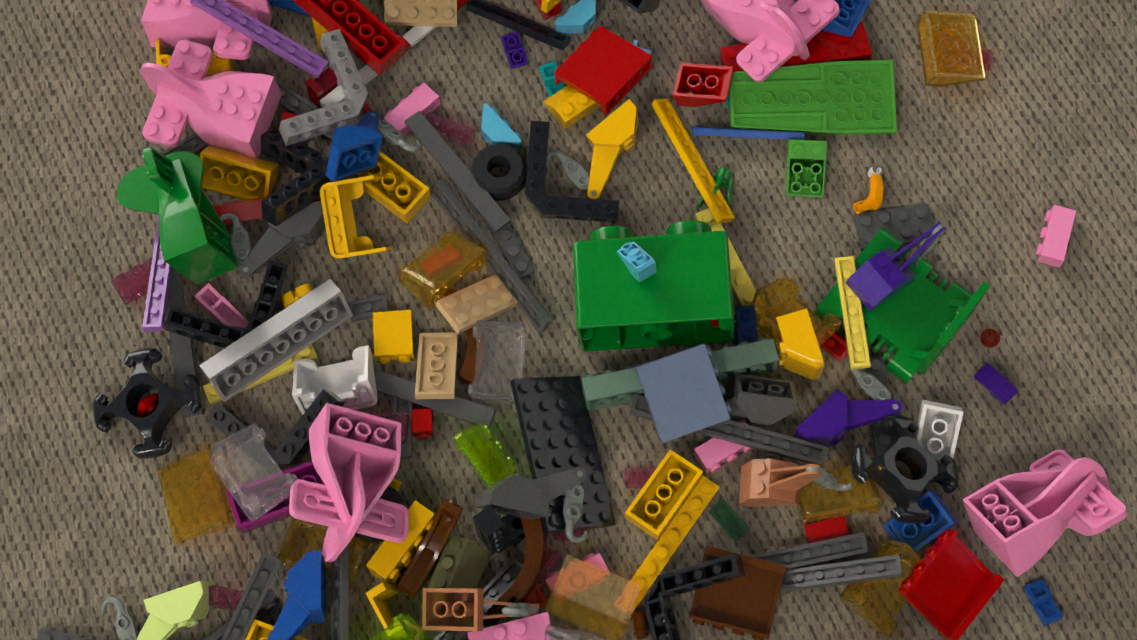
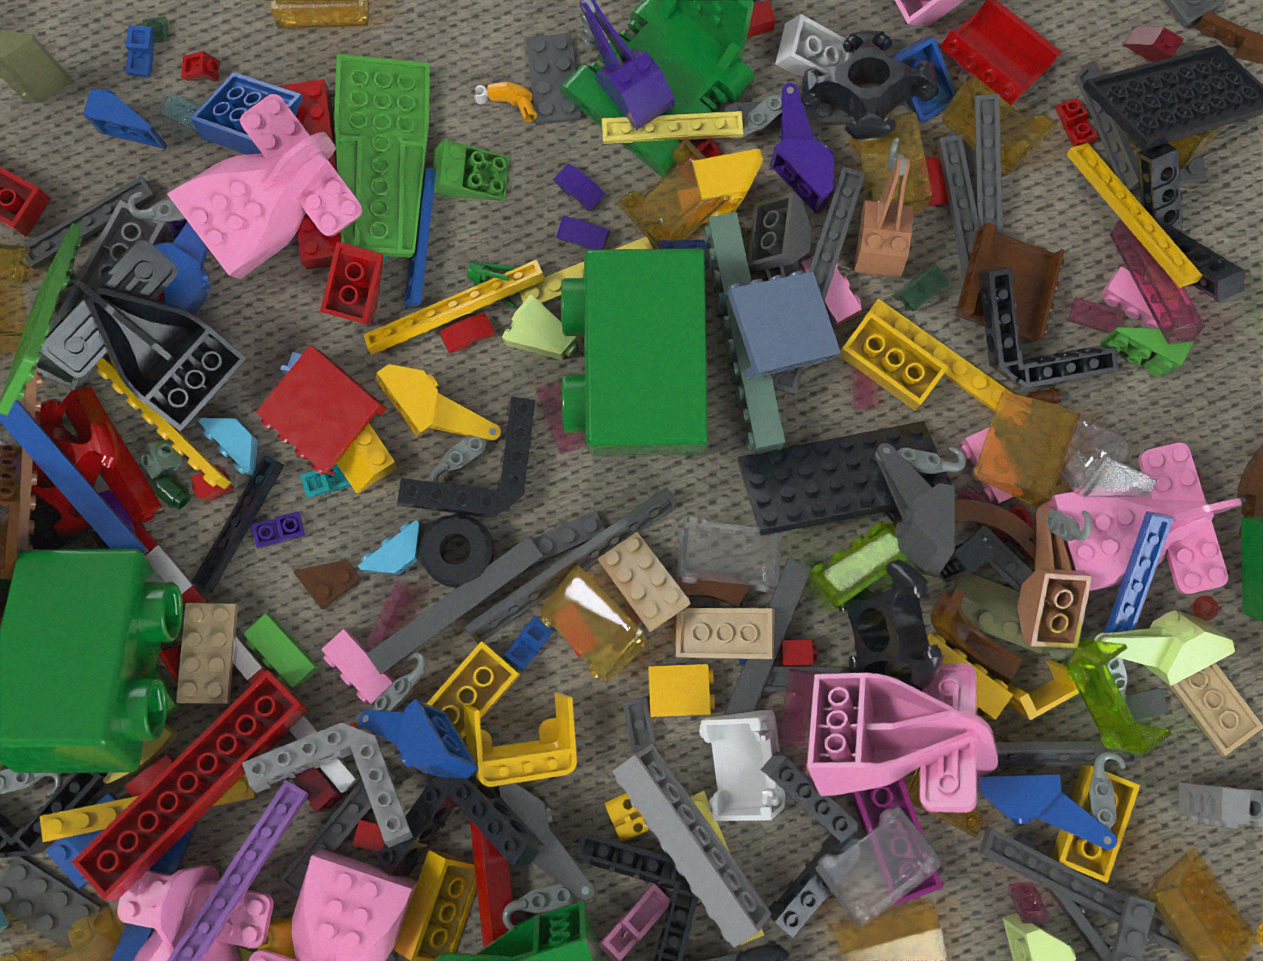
camera: 90 degrees left, 10 degrees up
medium azure slope [617,241,656,283] -> none
none -> bright green brick [244,613,320,688]
none -> reddish brown wing [293,560,362,609]
none -> red slope [439,313,495,353]
none -> yellowish green slope [502,295,577,360]
none -> blue slope [503,616,554,672]
none -> dark purple slope [552,163,605,211]
none -> dark purple slope [556,215,610,250]
none -> red brick [747,0,776,37]
none -> black piece [833,560,944,688]

